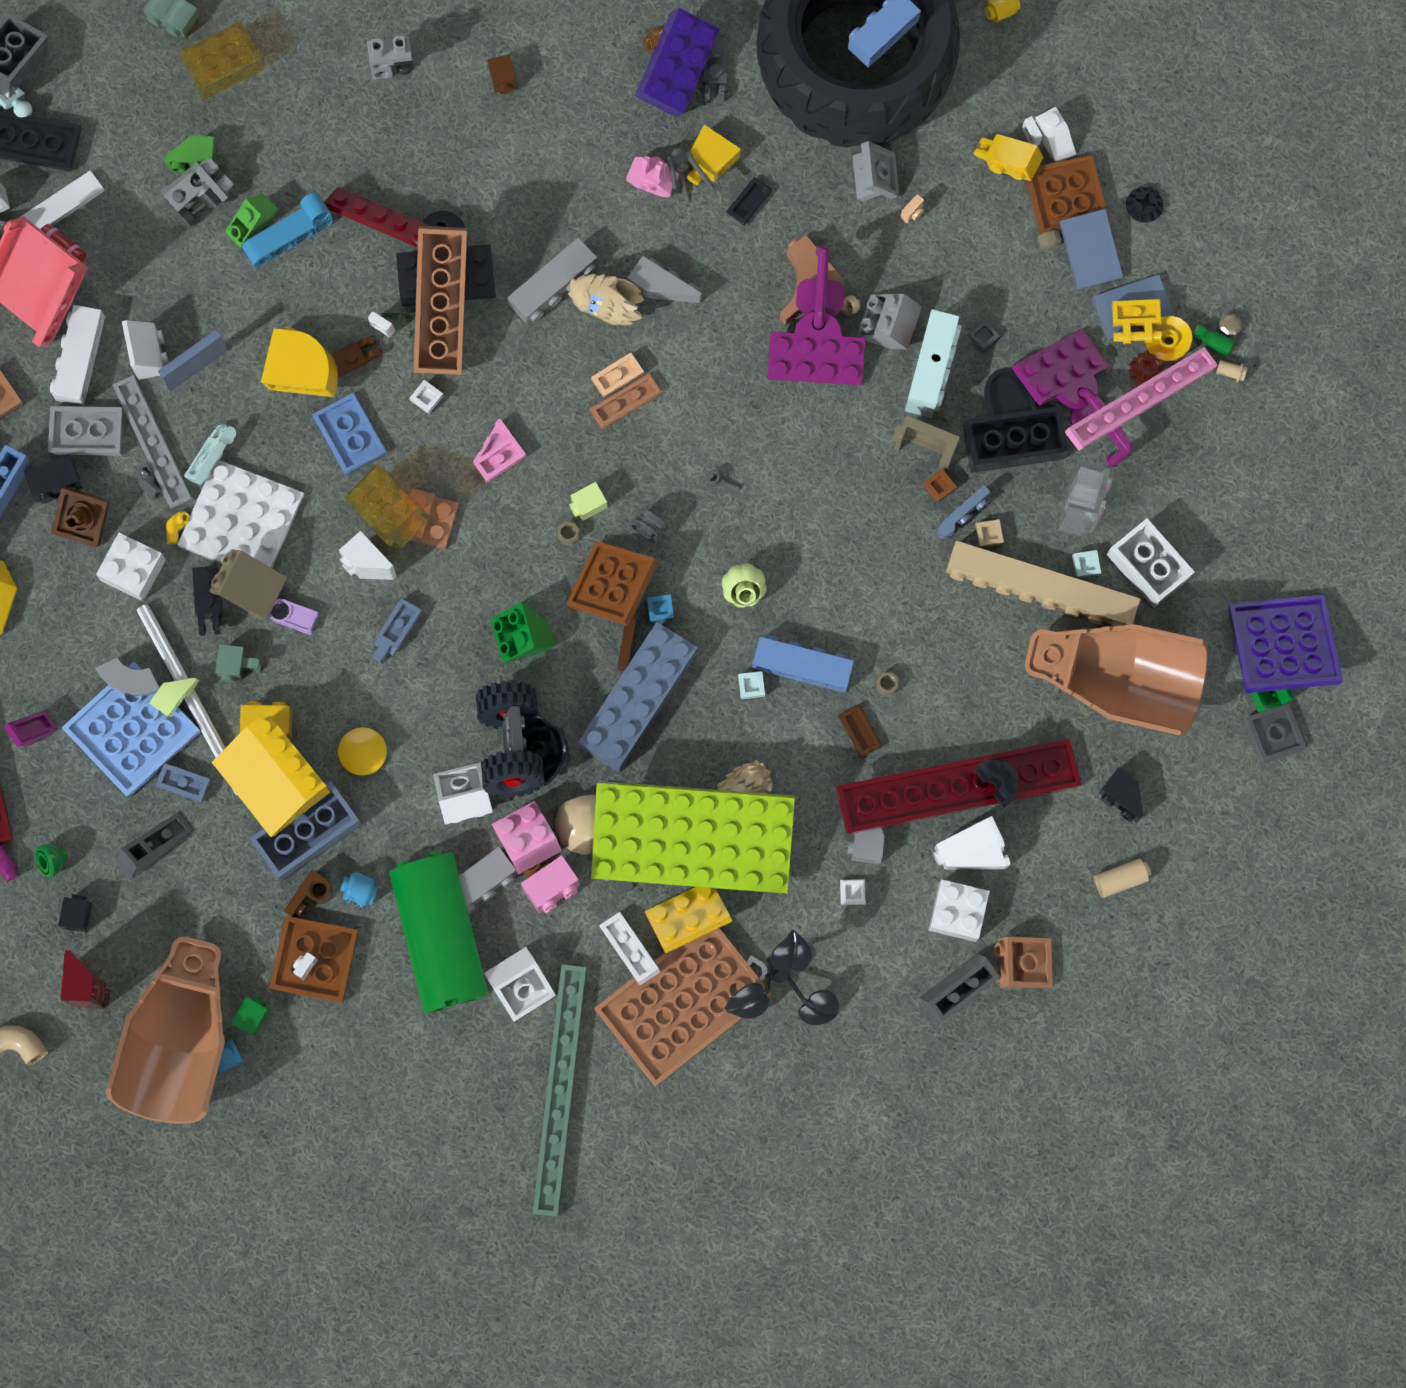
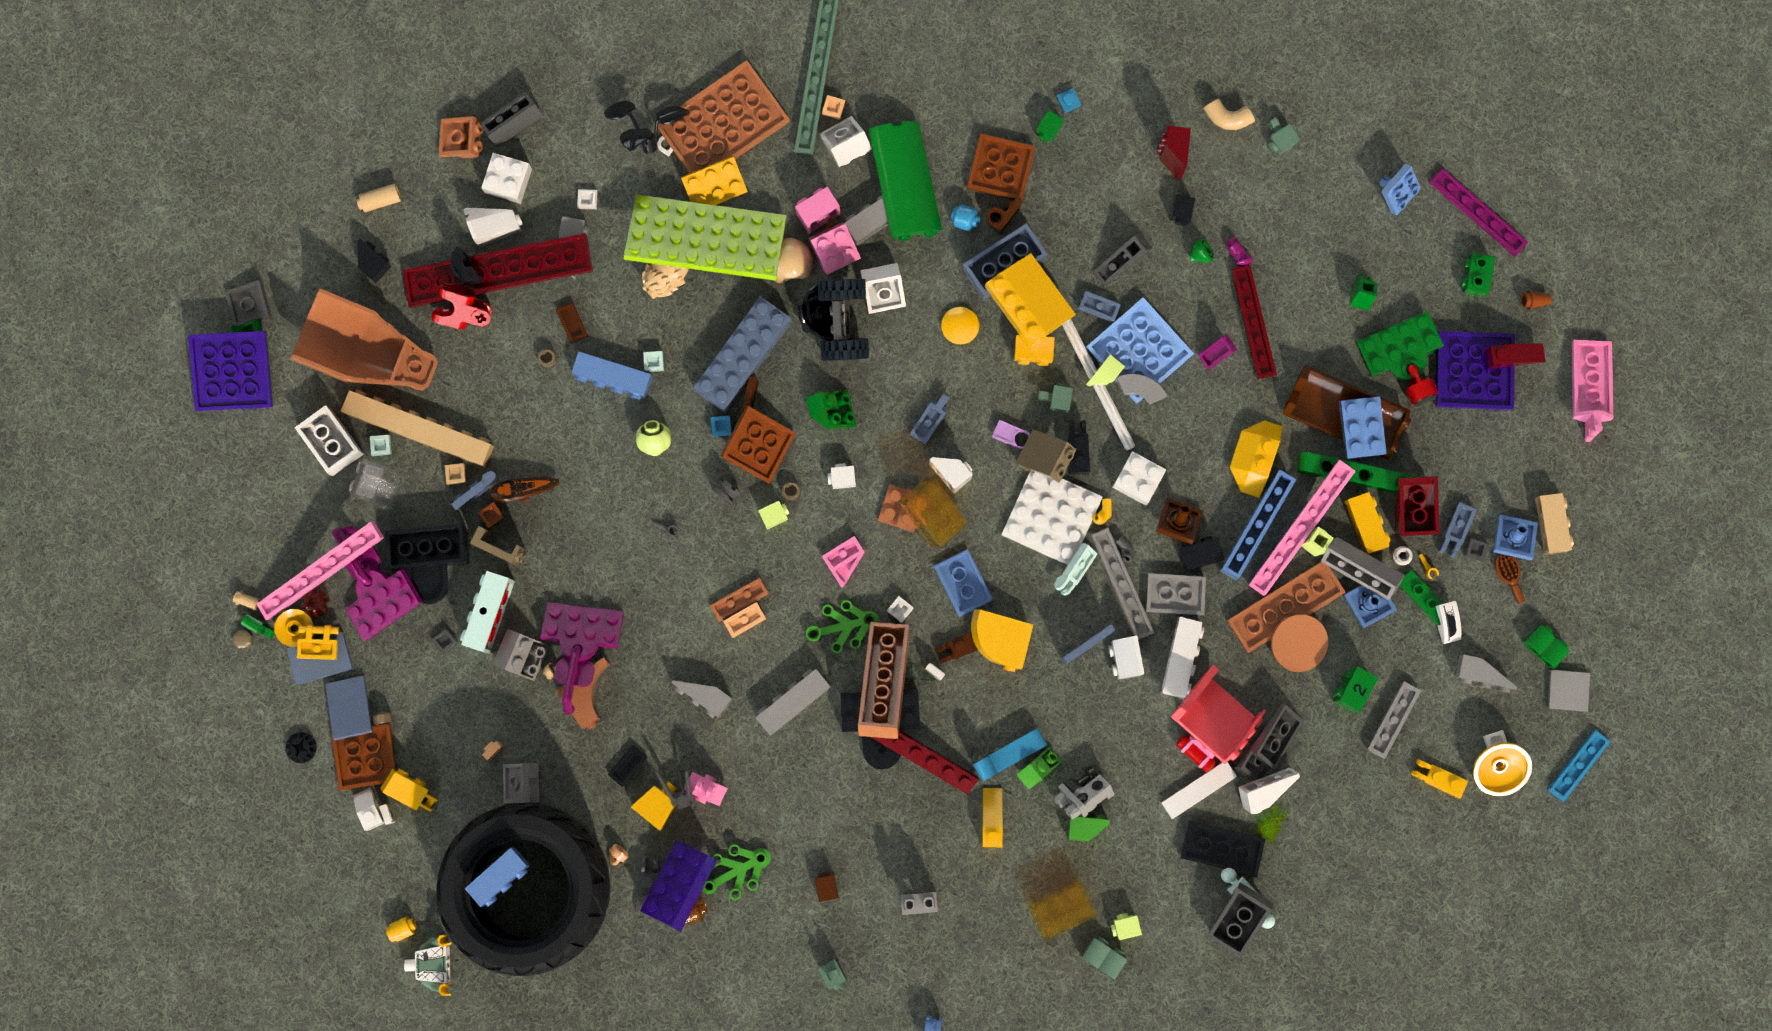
camera: 170 degrees left, 5 degrees up
nougat windscreen [106,937,225,1124] -> none
white plate [293,952,318,981] -> none
tan head [568,274,644,325] -> none
white plate [599,912,660,985] -> none
none -> piece [431,283,492,329]
none -> shield [490,477,559,503]
none -> light nougat tile [609,844,628,865]
none -> bright green plant [702,844,771,900]
none -> bright green plant [806,600,879,654]
none -> light nougat plate [822,95,845,120]
none -> white brick [828,463,856,489]
none -> yellow slope [982,788,1003,847]
none -> yellowish green brick [1111,913,1142,940]

